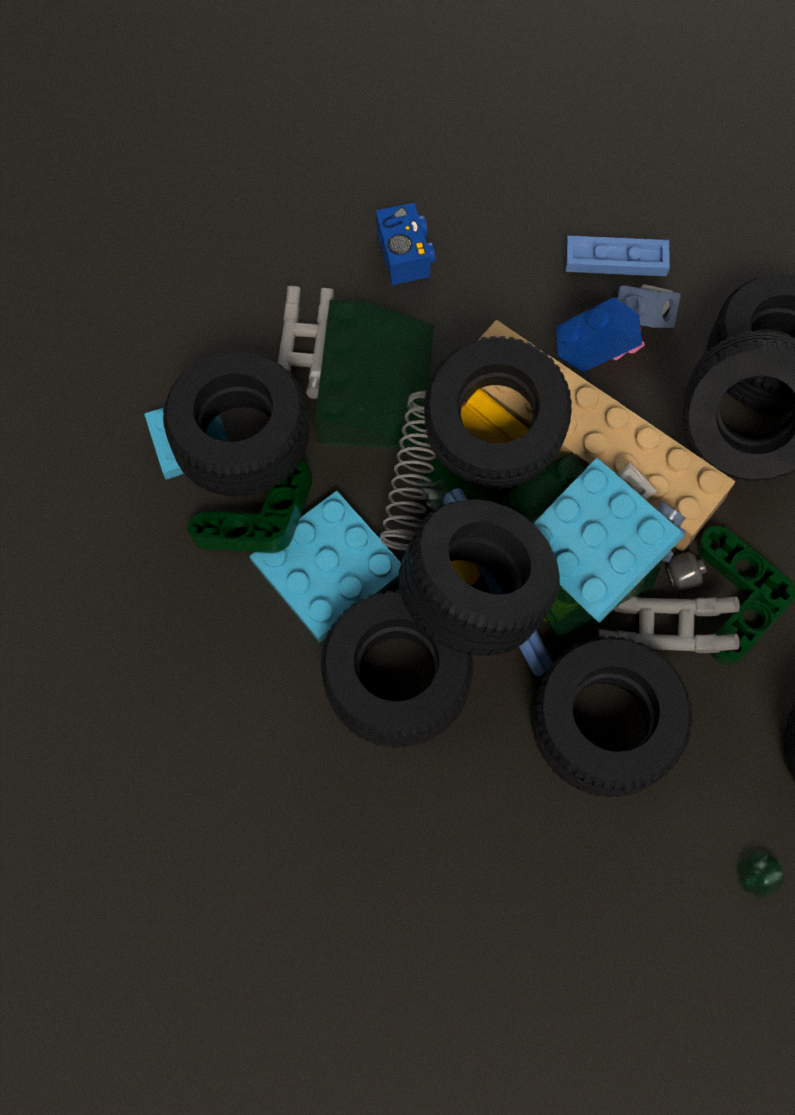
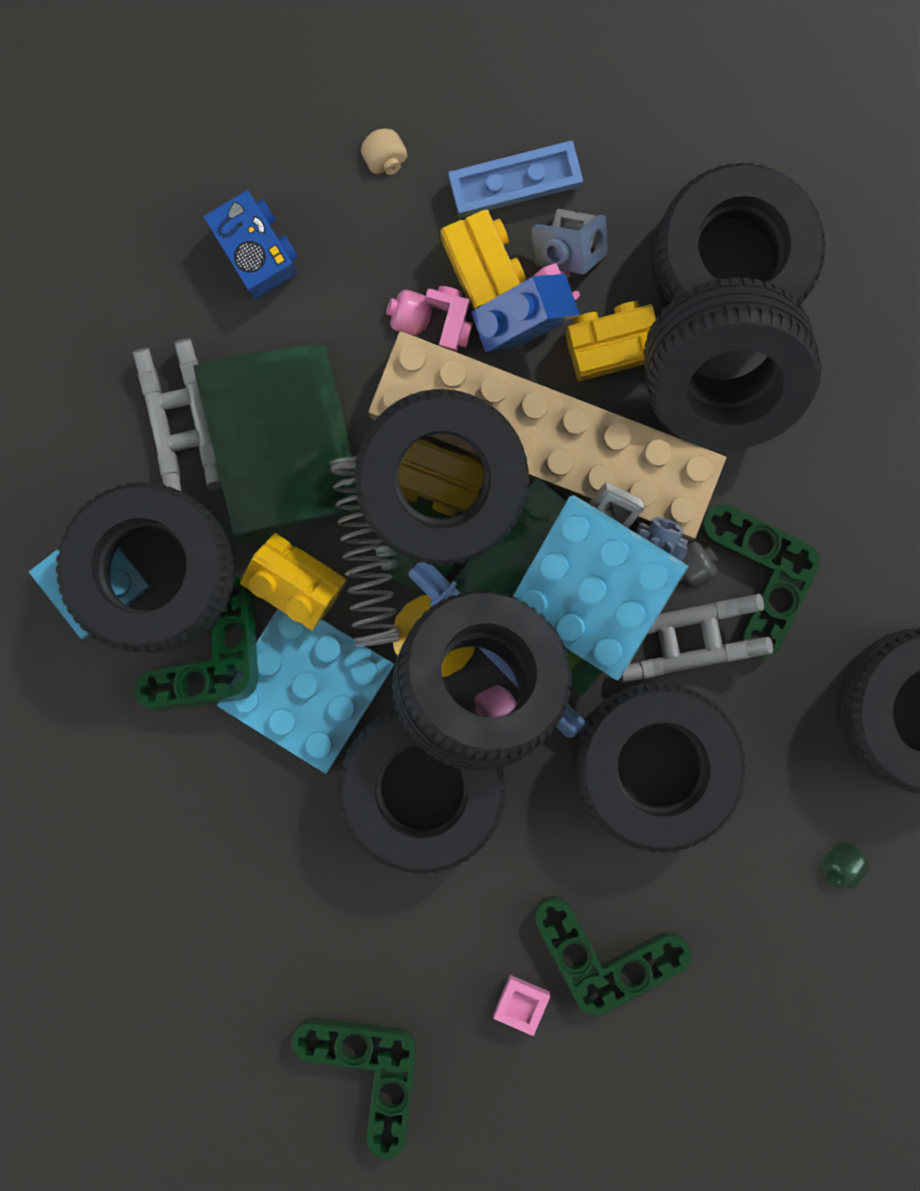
camera: 20 degrees left, 20 degrees up
none -> yellow brick [240,533,347,631]
none -> dark green beam [291,1018,417,1160]
none -> tan piece [361,128,407,175]
none -> bright pink piece [386,290,432,336]
none -> bright pink bracket [425,286,473,353]
none -> yellow brick [440,210,526,311]
none -> bright pink plate [493,975,550,1036]
none -> dark green beam [534,896,691,1015]
none -> yellow brick [565,301,656,382]

